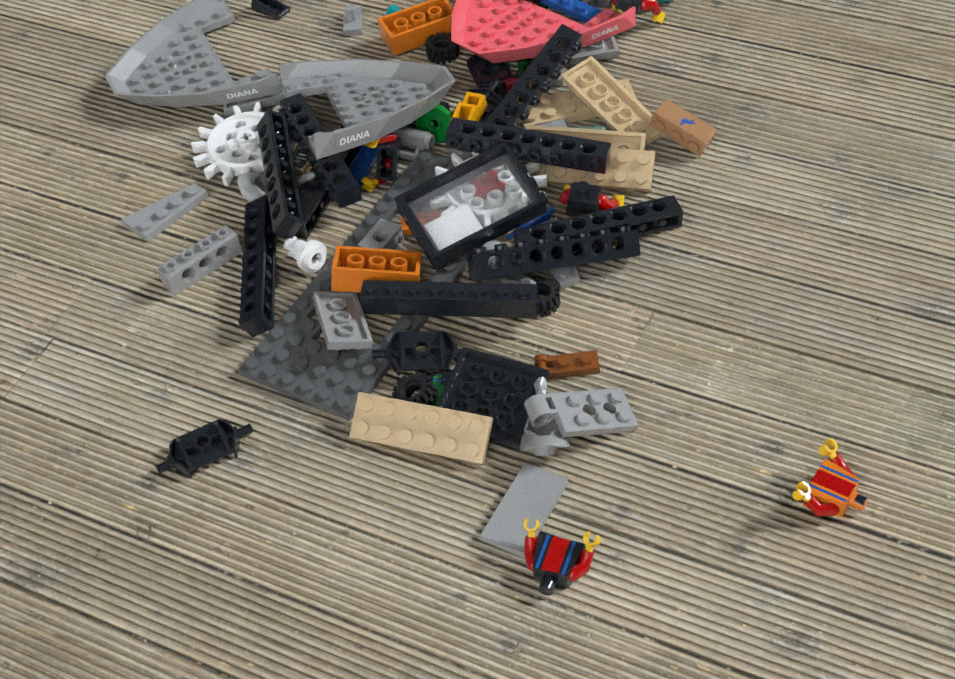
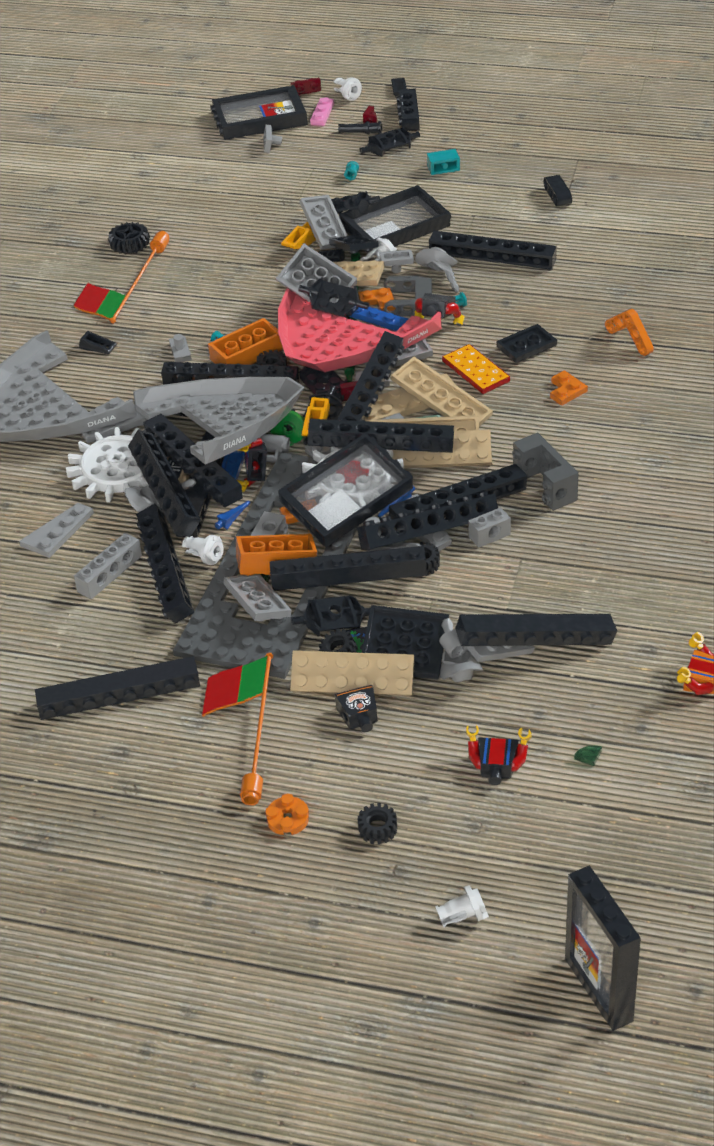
camera: 15 degrees left, 5 degrees down
black plate [155,419,254,479] -> none
light grey tile [480,463,568,558] -> none
dark orange plate [534,350,600,379] -> none
black torso [559,181,625,217] -> none
medium nougat brick [649,98,717,156] -> none
none -> black brick [35,656,200,720]
none -> black brick [161,362,300,385]
none -> flag [202,652,273,806]
none -> blue piece [214,501,250,530]
none -> orange plate [265,793,309,835]
none -> black torso [335,685,378,733]
none -> black tyre [357,803,397,845]
none -> light orange tile [442,344,510,394]
none -> black brick [455,614,617,646]
none -> light grey brick [469,507,511,548]
none -> black plate [496,324,557,363]
none -> dark grey plate [512,432,579,511]
none -> orange plate [550,370,588,406]
none -> clear green tile [574,745,602,766]
none -> orange beam [605,308,654,356]

